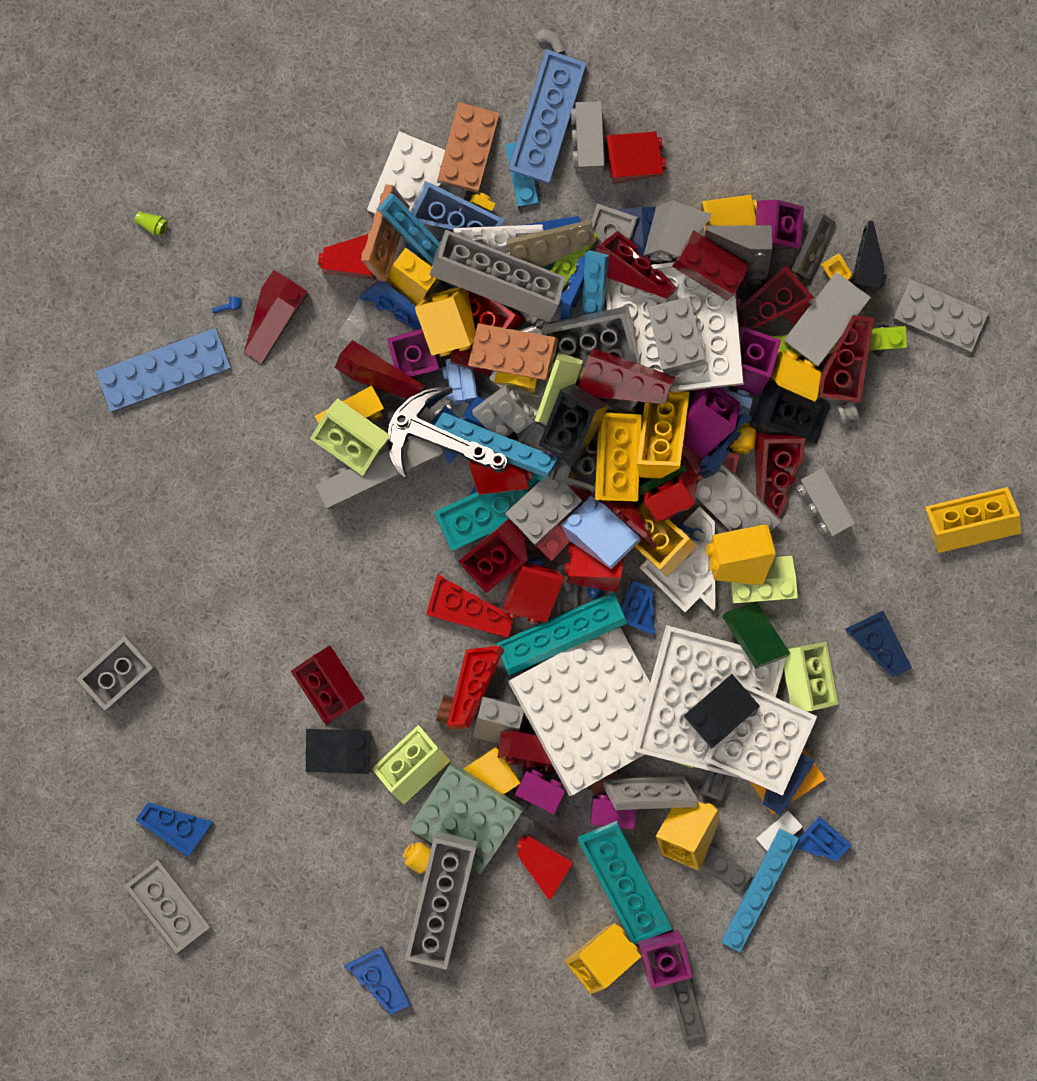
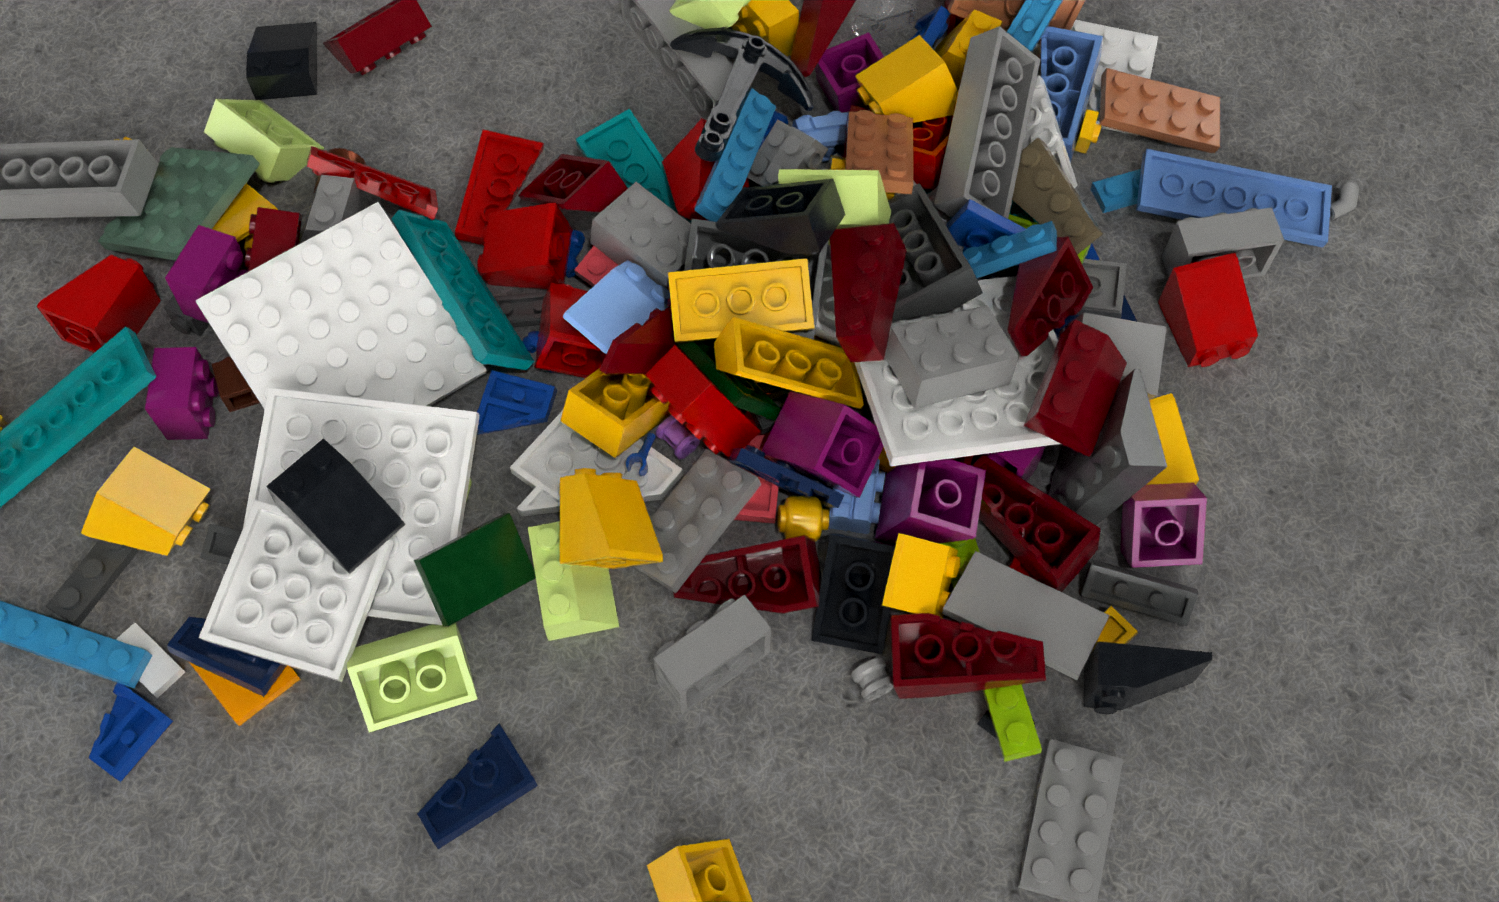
camera: 80 degrees right, 25 degrees down
light grey tile [603,776,698,810] -> none

